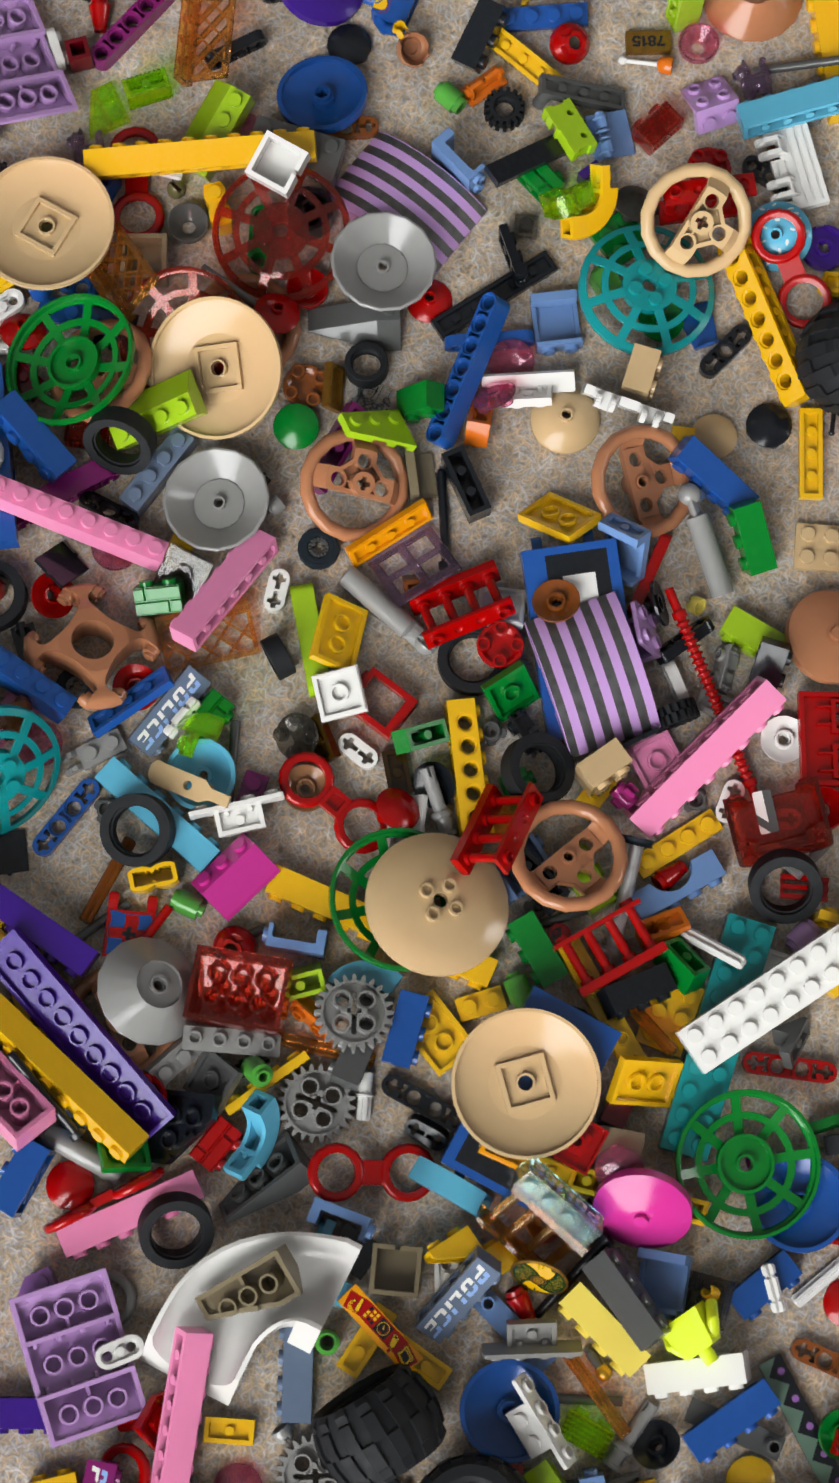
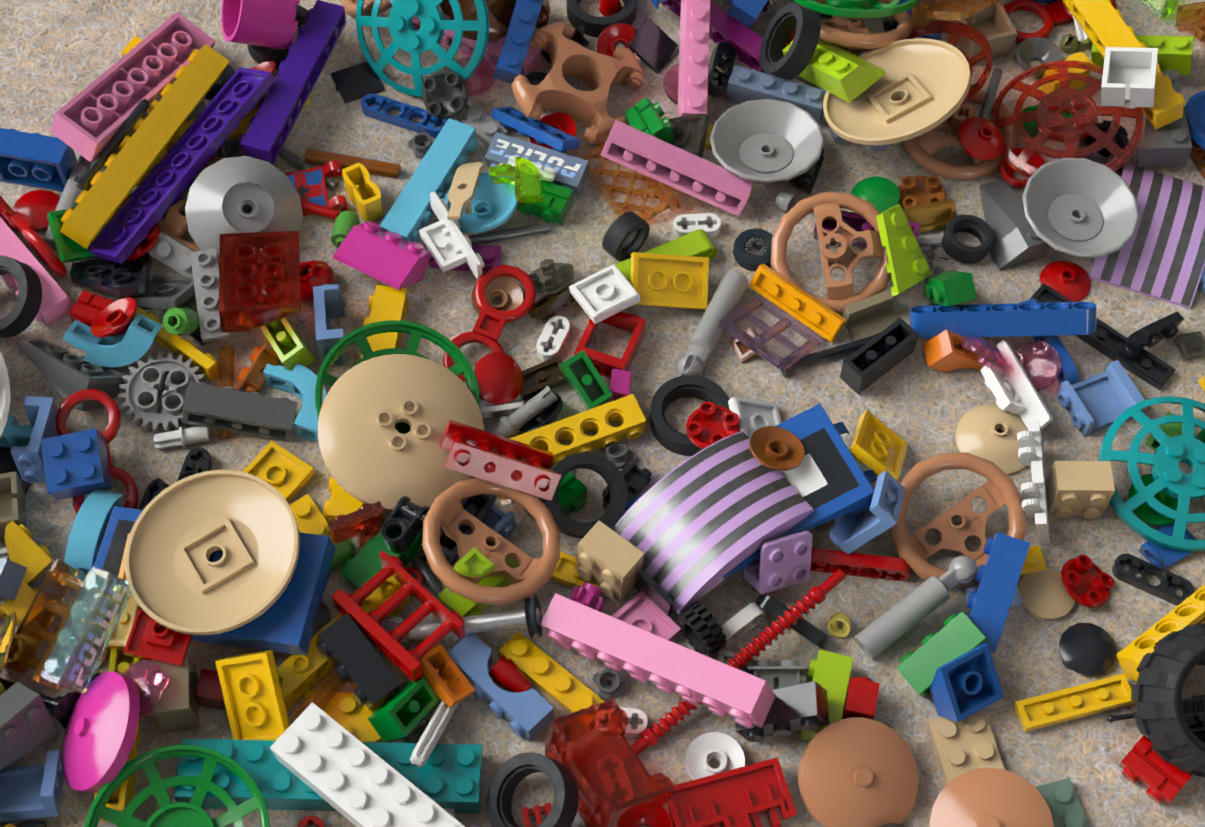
camera: 75 degrees right, 20 degrees down
black tyre [100,793,176,867] -> none
light grey gear [314,974,394,1054] -> none
blue brick [381,989,432,1070] -> none
red fence [406,559,516,650] -> none
green plate [480,660,540,723] -> none
black dish [645,580,669,627] -> none
sticker [752,789,780,835] -> none
none -> blue brick [41,428,112,500]
none -> red dish [91,297,137,338]
none -> clear red plate [327,501,385,548]
none -> black piece [381,496,430,554]
none -> pearl dark grey dish [422,69,468,118]
none -> lime tile [453,546,496,577]
none -> dark pink slope [610,369,632,400]
none -> red brick [842,677,880,720]
none -> blue slope [930,643,1004,722]
none -> red dish [1061,554,1114,608]

